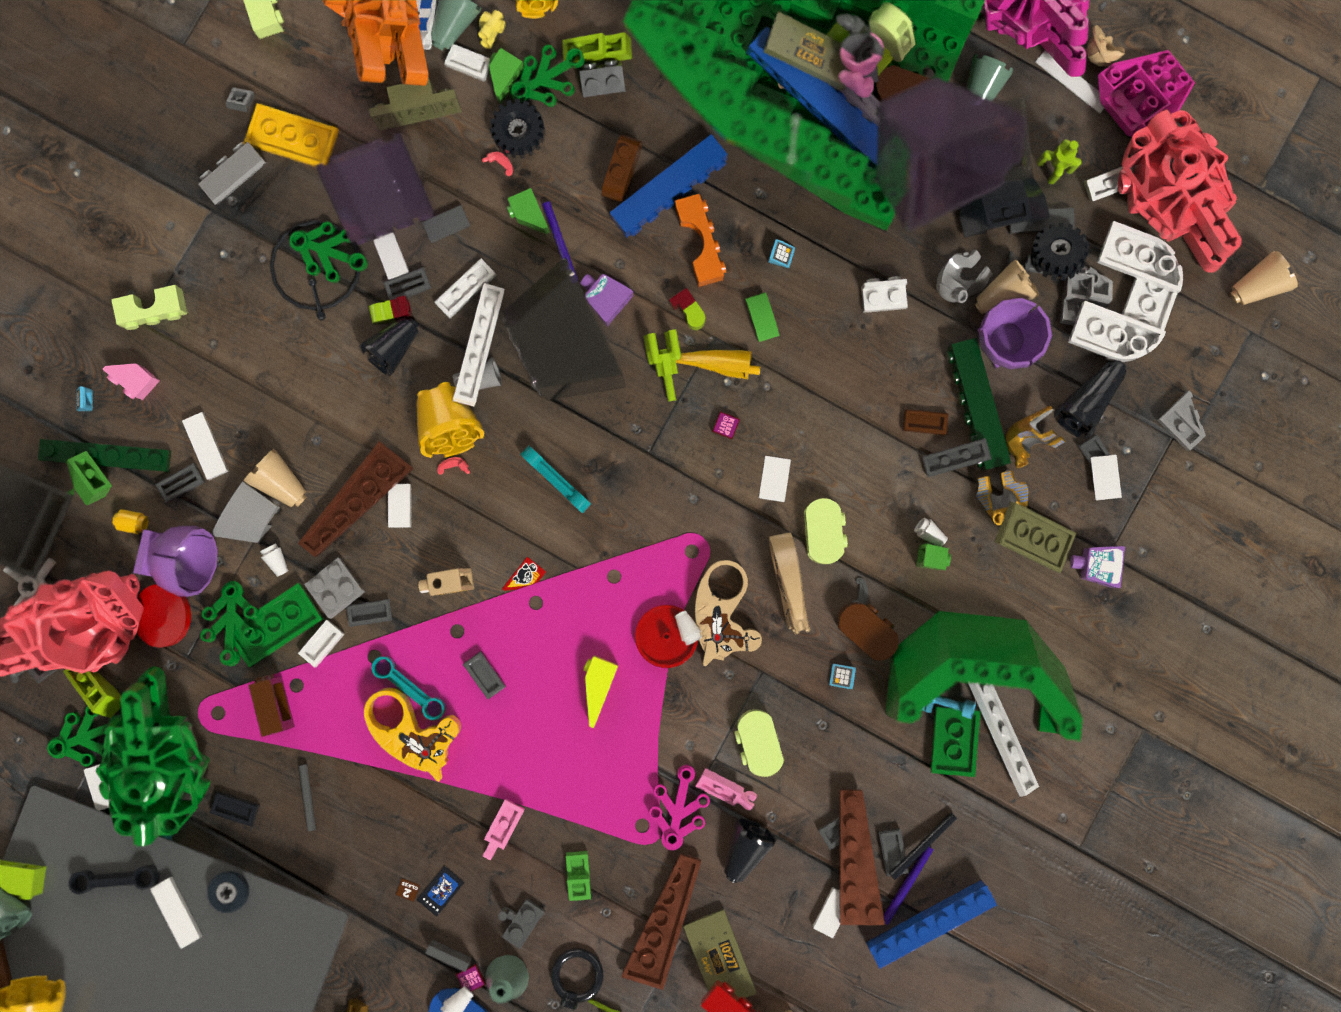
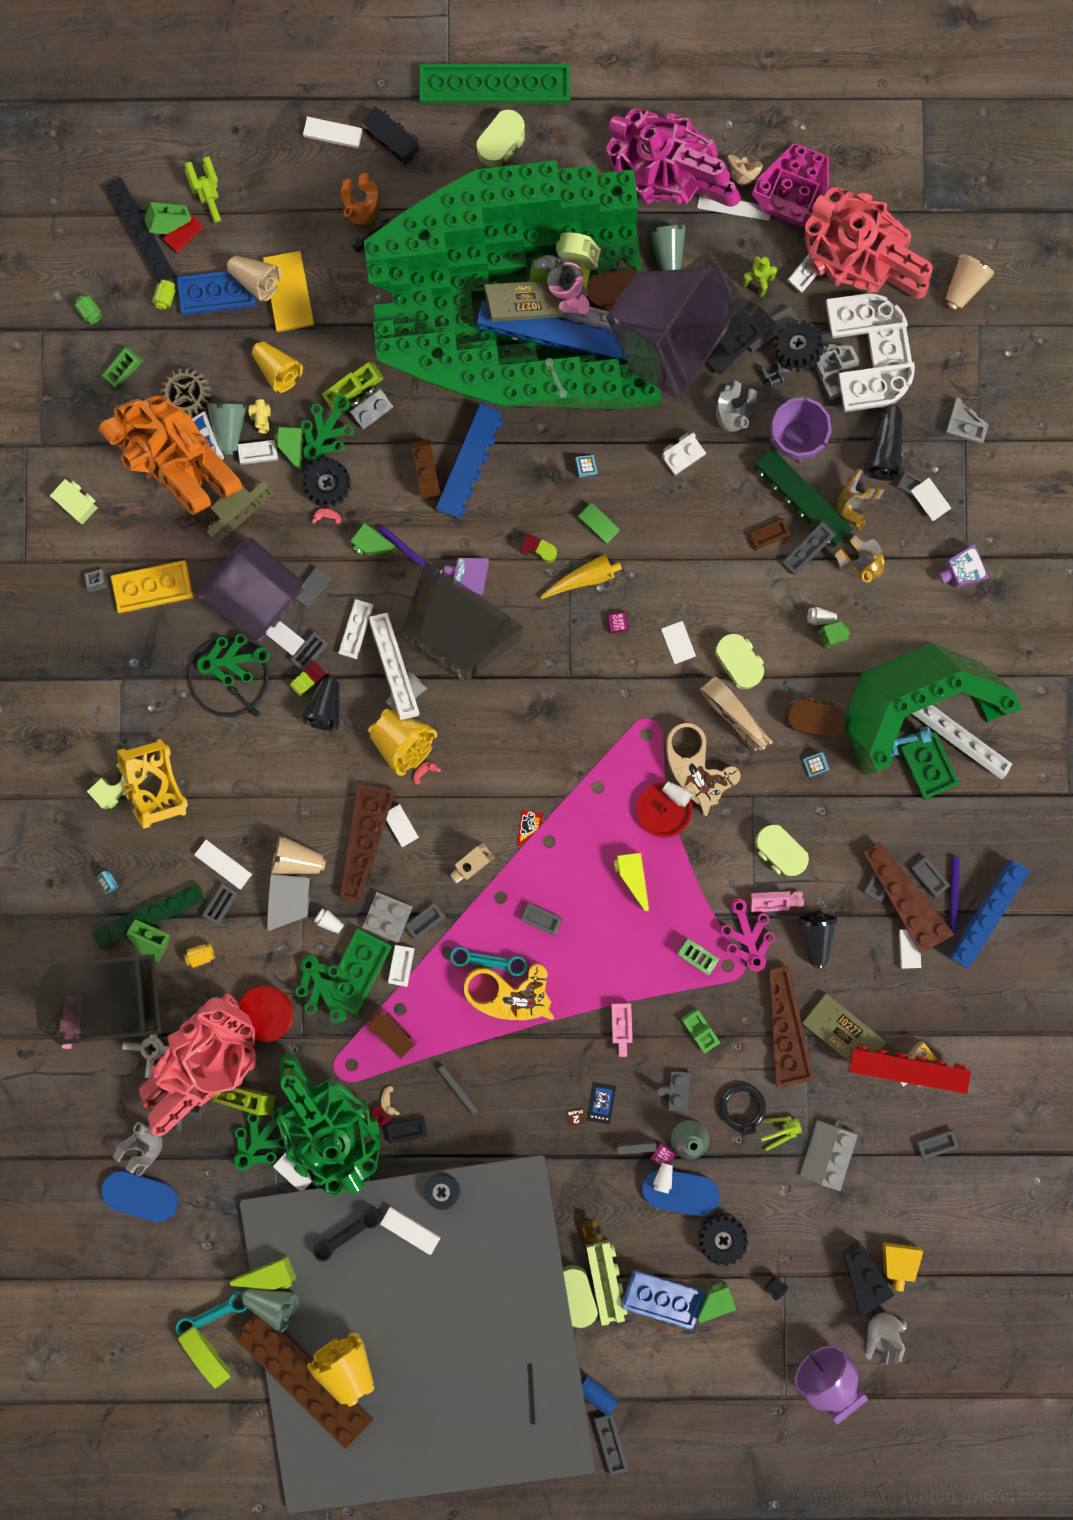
camera: 30 degrees left, 0 degrees up
bright pink slope [103,364,160,400] -> none
medium lavender plate [133,526,218,596] -> none
light grey slope [199,142,266,205] -> none
teal piece [520,445,591,514] -> none
lime plant [643,329,681,402] -> none
orange arch [675,193,726,287] -> none
black bar [889,813,957,880] -> none
tan cone [975,260,1039,314] -> none
olive tile [994,501,1076,573] -> none
none -> yellow fence [117,739,188,829]
none -> dark red tile [369,1103,391,1128]
none -> tan piece [381,1086,400,1115]
none -> bright green slope [677,938,719,975]

